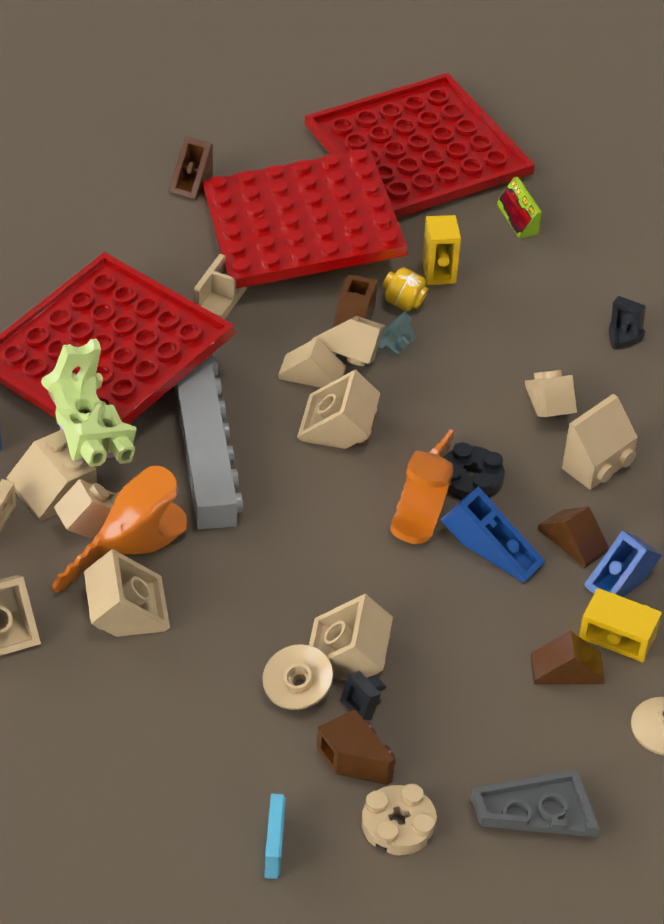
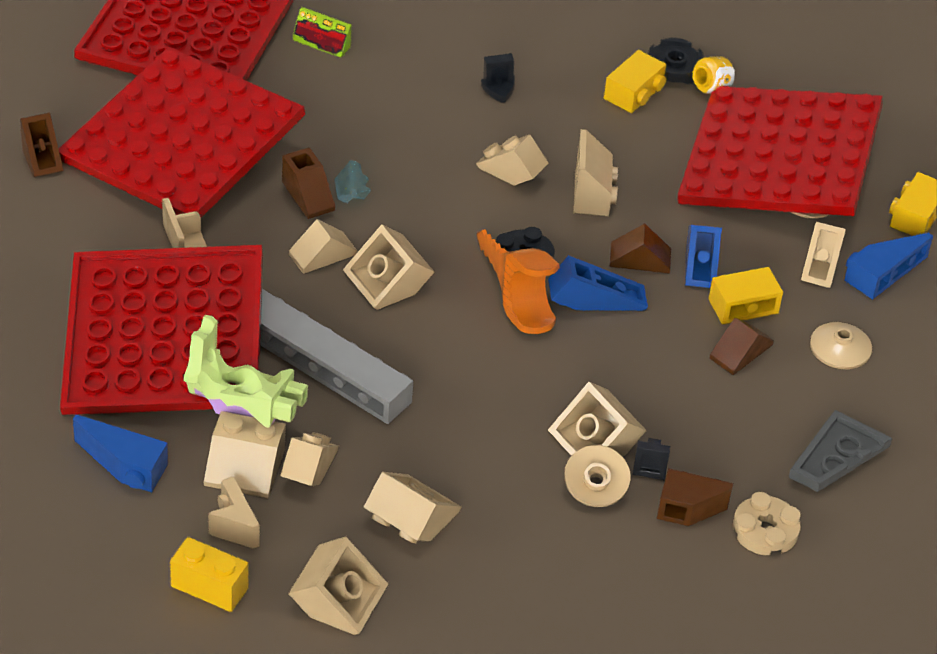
camera: 45 degrees left, 0 degrees up
orange animal [51,466,188,593] -> none
medium azure tile [264,793,286,879] -> none
tan slope [312,316,386,366] -> none
yellow head [382,267,429,312] -> none
yellow brick [422,215,461,285] -> none

